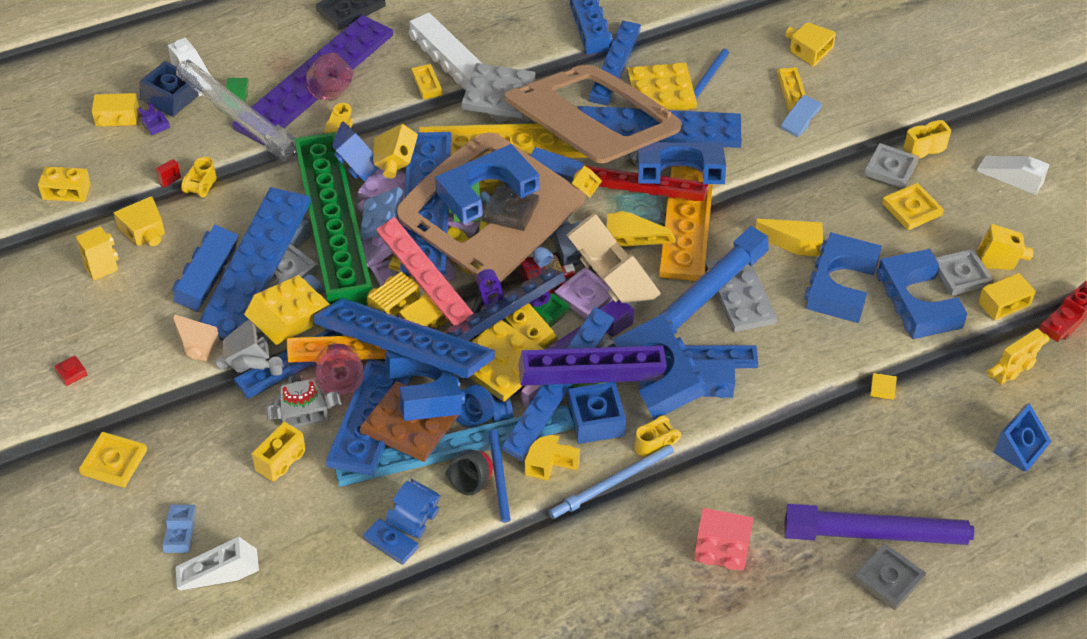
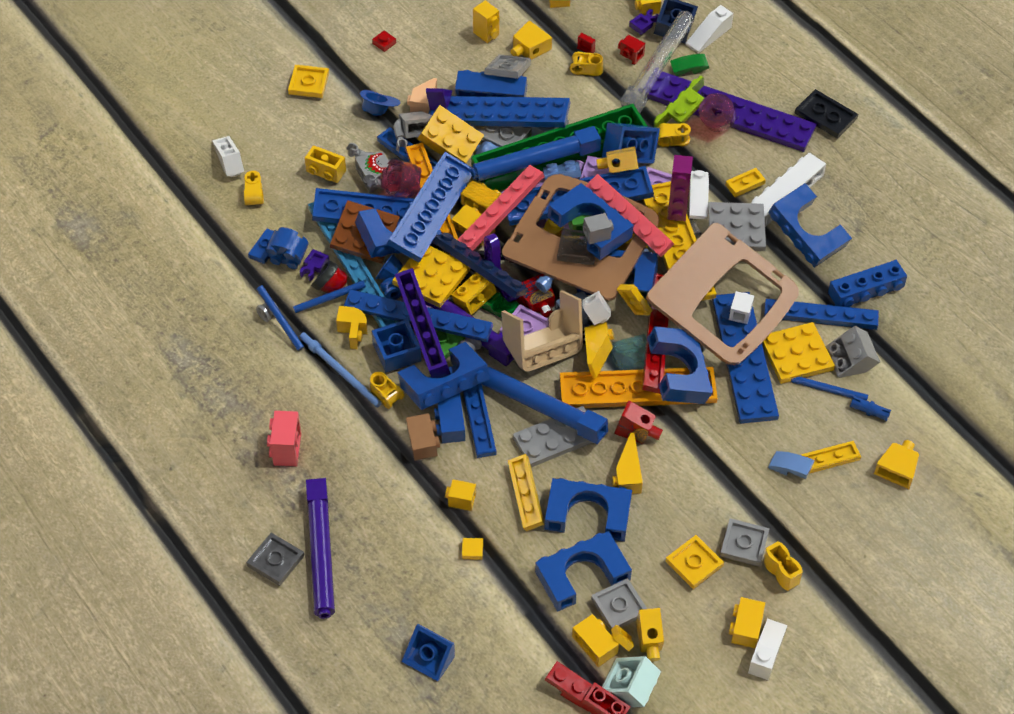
camera: 80 degrees right, 5 degrees up
medium blue slope [163,505,196,553] -> none
yellow plate [986,328,1050,384] -> none
none -> yellow piece [244,171,264,205]
none -> blue bar [256,285,304,351]
none -> light grey wheel [256,302,279,322]
none -> dark purple plate [300,249,329,281]
none -> blue piece [360,90,401,116]
none -> medium nougat brick [406,413,440,461]
none -> dark purple slope [426,88,452,110]
none -> yellow brick [445,479,476,511]
none -> blue brick [471,126,601,182]
none -> light grey tile [484,54,531,79]
none -> yellow plate [508,454,545,531]
none -> white brick [582,291,611,325]
none -> light grey brick [583,213,614,244]
none -> coral plate [586,174,674,257]
none -> light aqua slope [602,656,661,707]
none -> yellow tile [611,625,634,651]
none -> red torso [614,400,663,444]
none -> red brick [618,34,645,65]
none -> lime bracket [654,75,705,128]
none -> magenta brick [667,155,693,221]
none -> white slope [689,170,709,219]
none -> white brick [729,291,754,324]
none -> yellow brick [729,597,766,649]
none -> blue arch [768,183,852,268]
none -> light grey slope [825,326,880,378]
none -> blue pin [850,396,891,421]

